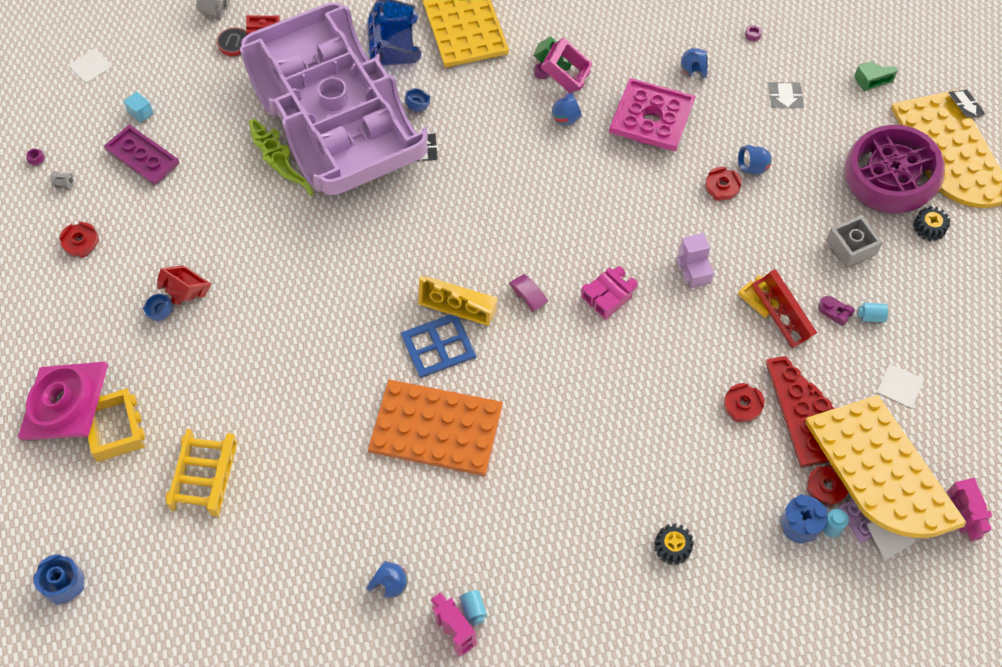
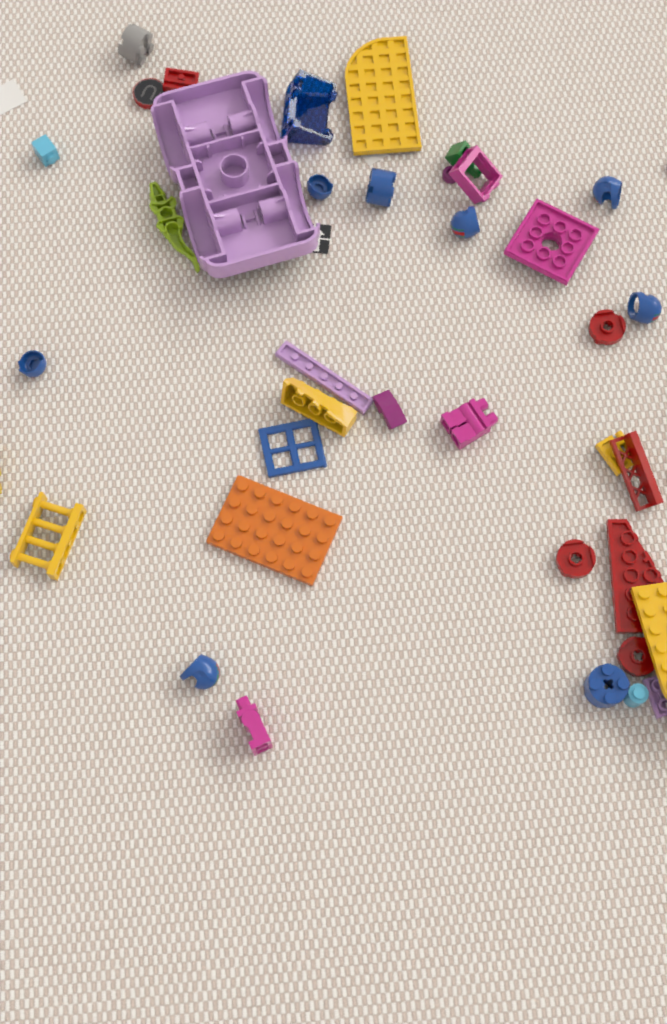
camera: 10 degrees right, 10 degrees up
magenta plate [104,124,180,186] -> none
red brick [157,265,211,305] -> none
medium azure brick [459,590,488,626] -> none
black wheel [654,523,694,565] -> none
lavender brick [677,233,714,288] -> none
none -> lavender tile [275,340,374,415]
none -> blue brick [366,168,396,207]

